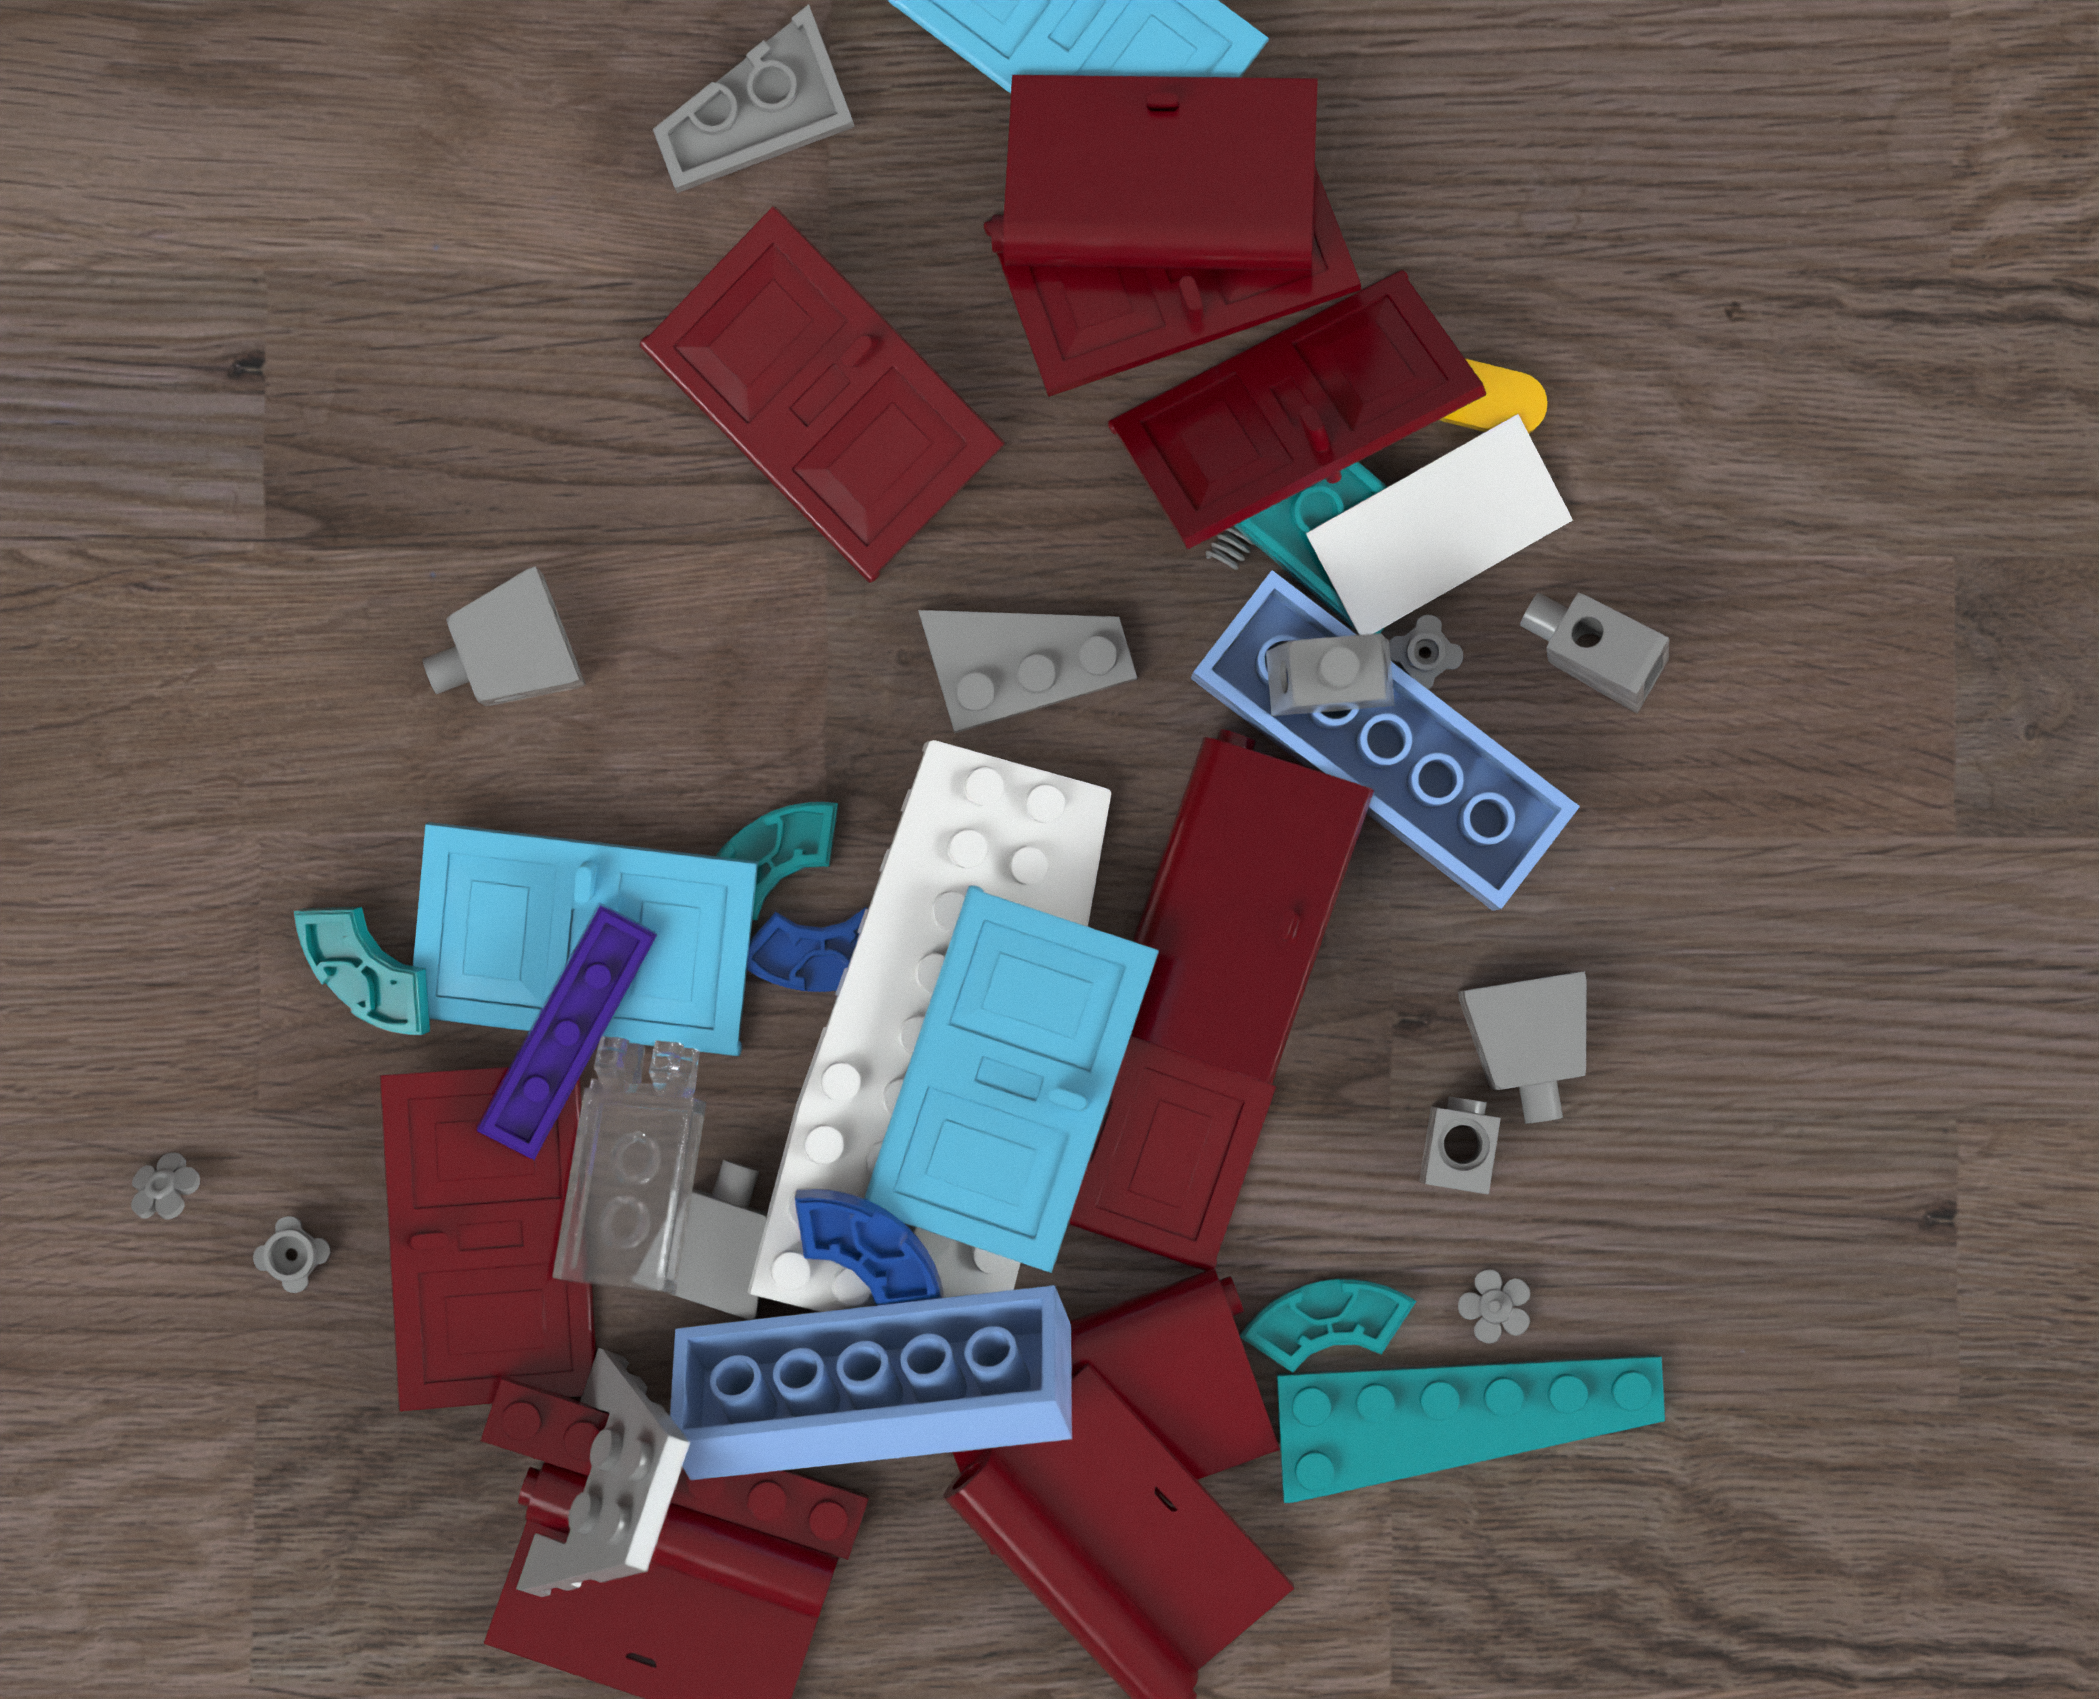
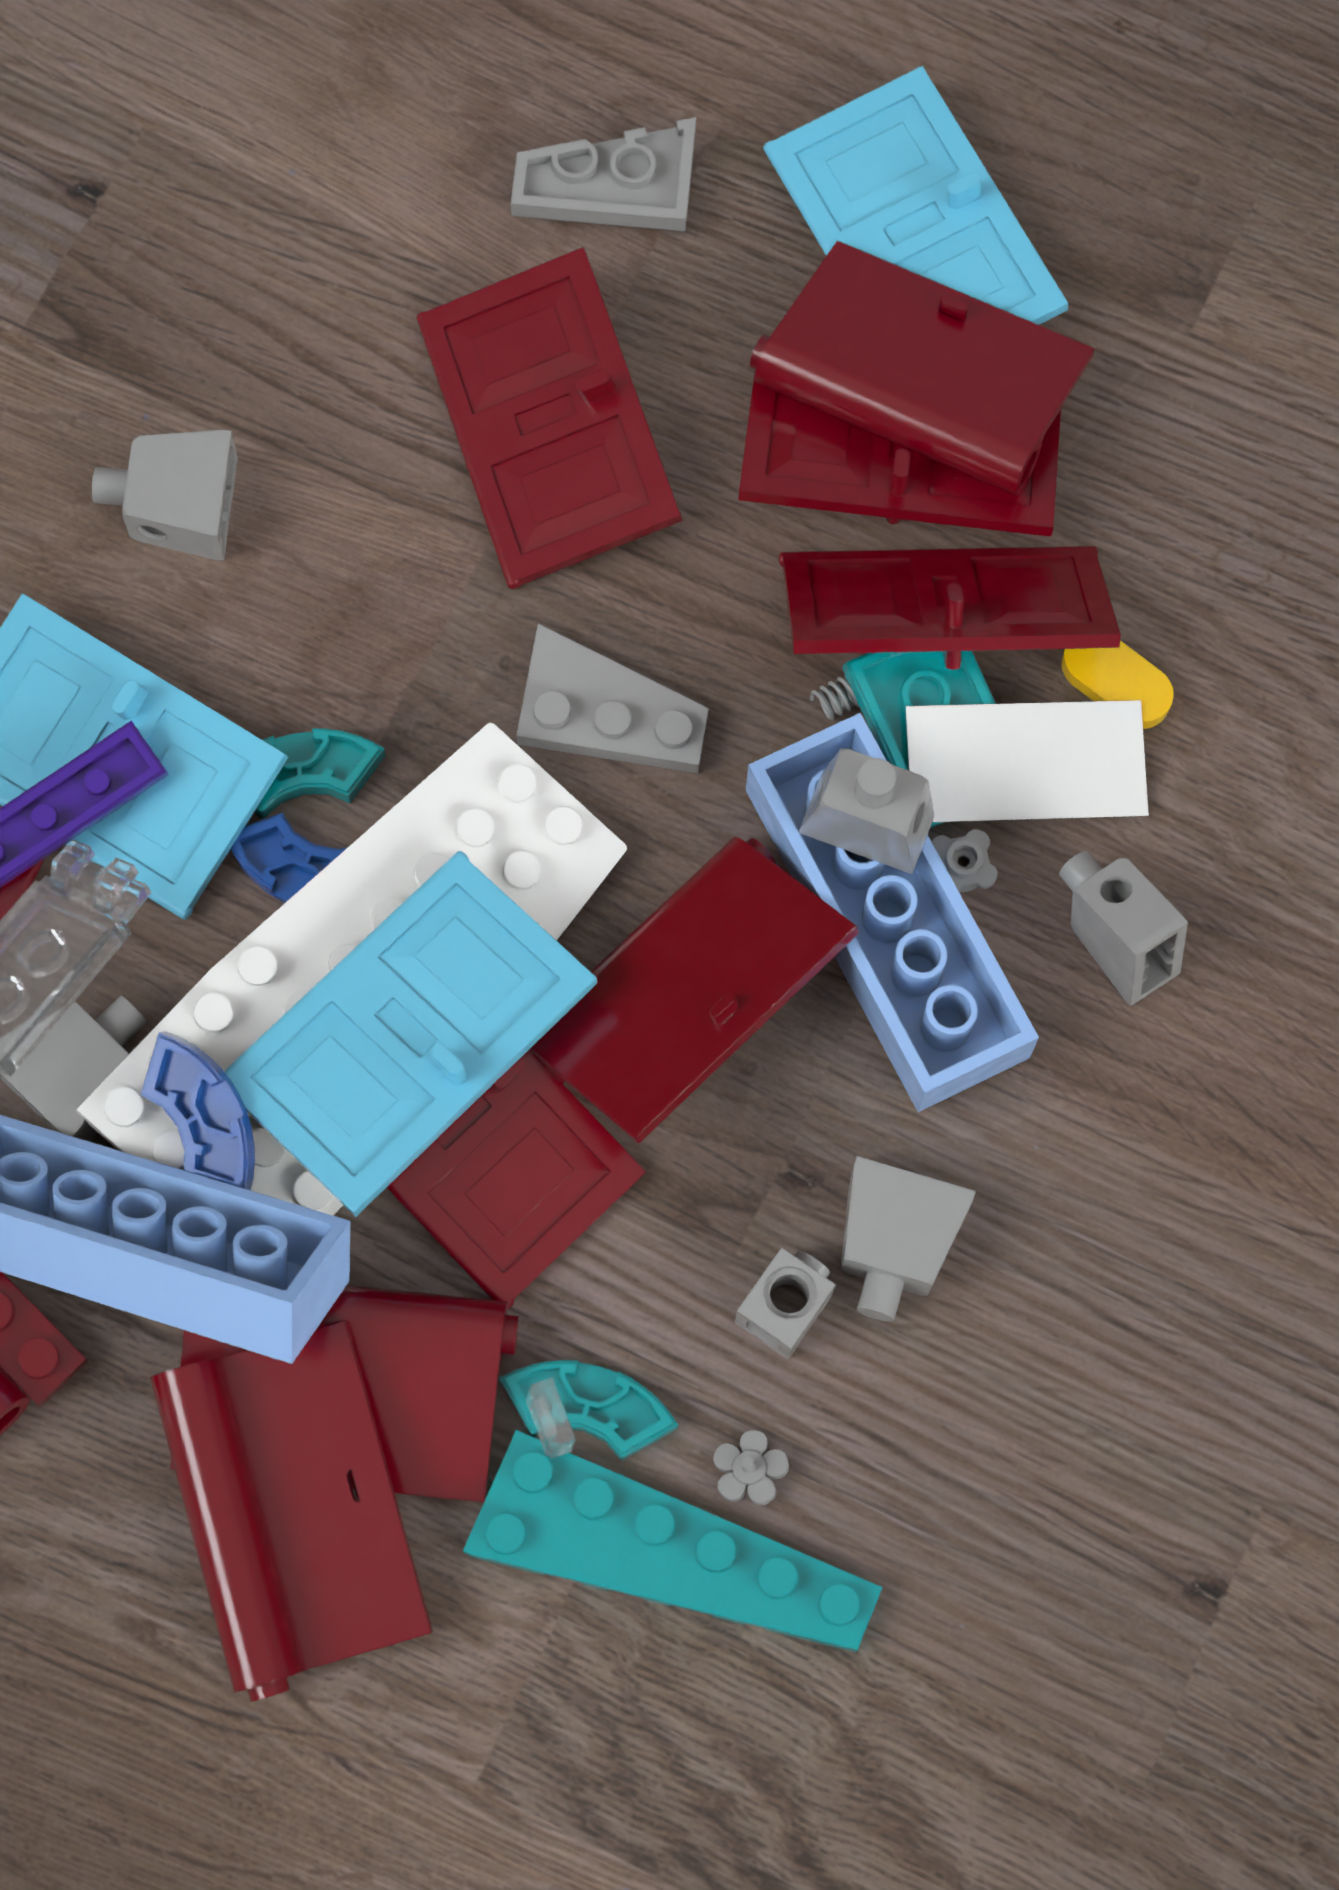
camera: 25 degrees right, 15 degrees down
none -> clear tile [526,1377,576,1459]

